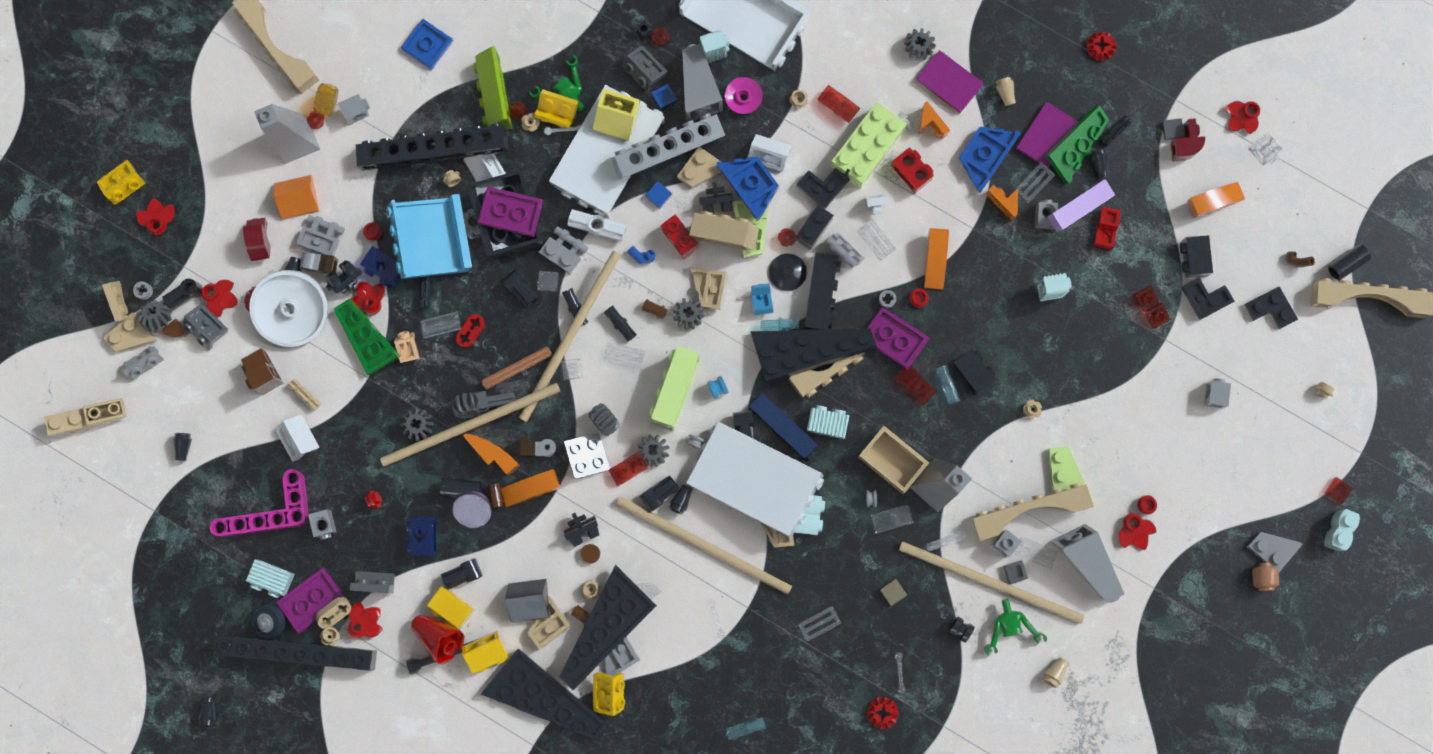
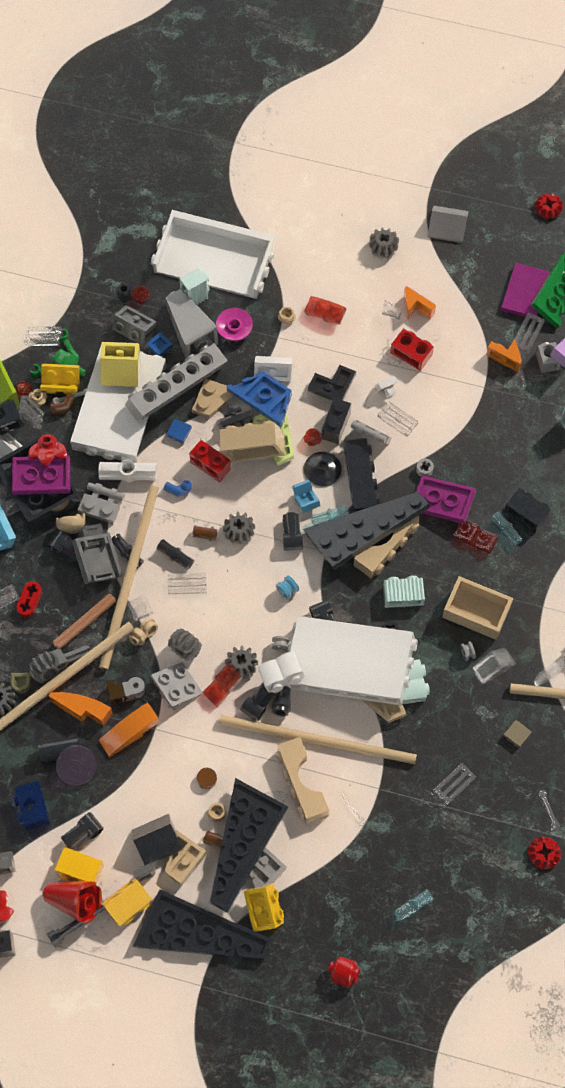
camera: 20 degrees left, 15 degrees down
reddish brown pin [487,484,504,509] -> none
black hips [563,512,599,547] -> none
yellowish green piece [649,346,700,430] -> none
tan wing [690,267,727,311] -> none
dark blue tile [749,393,818,460] -> none
yellowish green piece [830,102,907,189] -> none
red plate [909,289,929,308] -> none
light grey slope [909,458,972,512] -> none
magenta tile [916,50,984,114] -> none
orange slope [924,228,949,290] -> none
blue wing [958,126,1021,193] -> none
tan cone [995,77,1016,106] -> none
none -> olive tile [10,673,32,694]
none -> clear tile [19,396,44,430]
none -> clear tile [23,326,63,346]
none -> red plate [29,434,67,467]
none -> reddish brown arm [49,394,75,415]
none -> tan hair [56,513,85,534]
none -> dark grey container [72,533,122,584]
none -> tan plate [129,628,147,646]
none -> dark grey tile [133,863,155,882]
none -> tan plate [140,619,158,637]
none -> white brick [257,651,305,693]
none -> tan arch [275,737,329,824]
none -> black piece [282,512,303,551]
none -> light grey slope [428,206,469,243]

